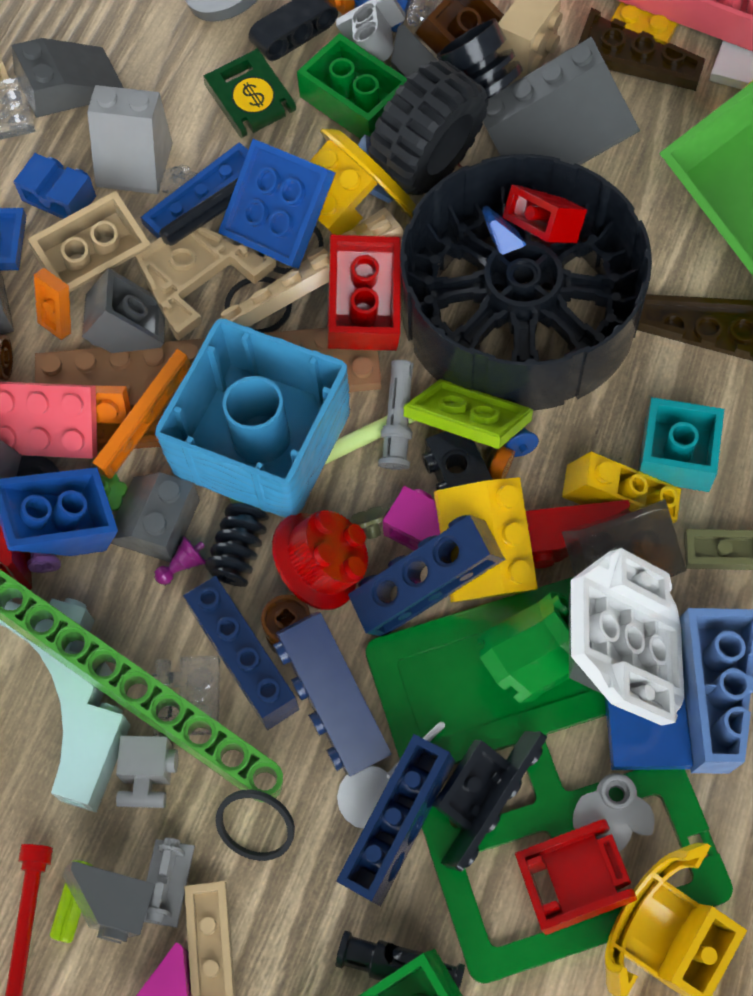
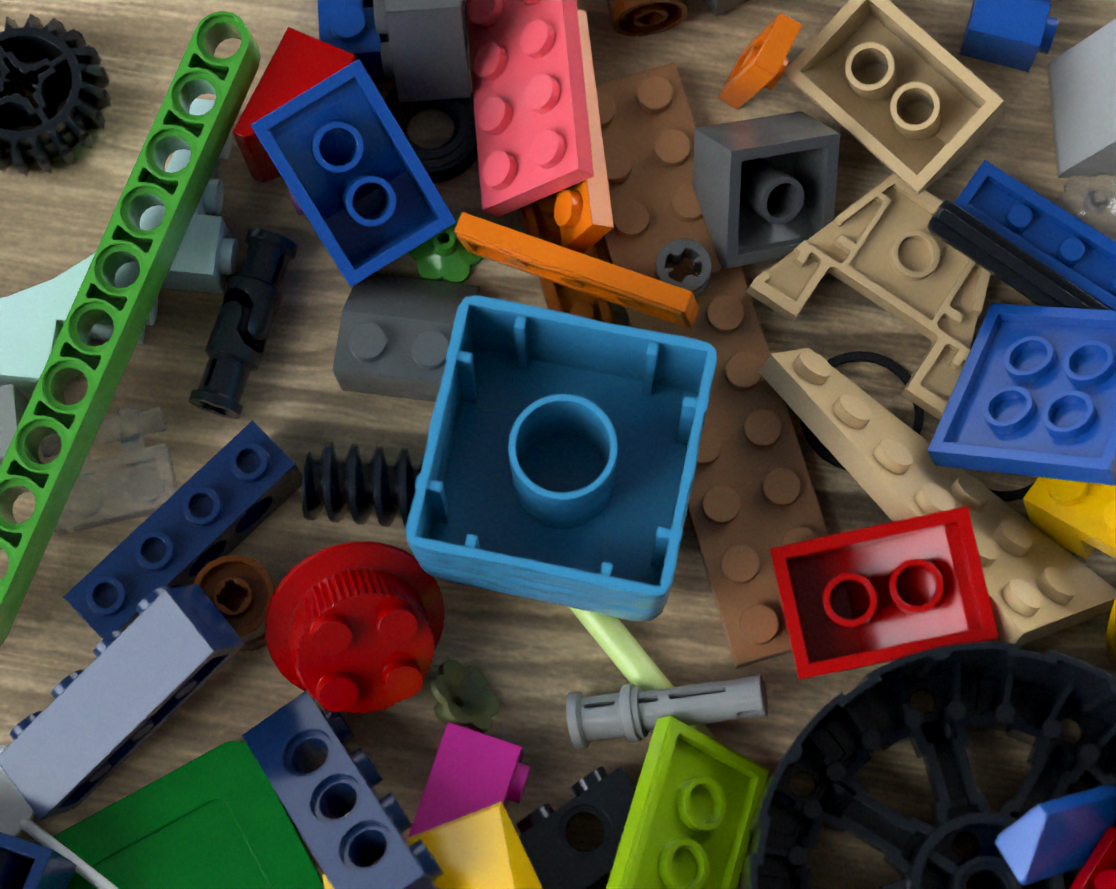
camera: 80 degrees right, 10 degrees up
magenta piece [154,536,206,586] -> none
none -> black piece [189,228,298,419]
none -> dark grey bush [655,239,712,298]

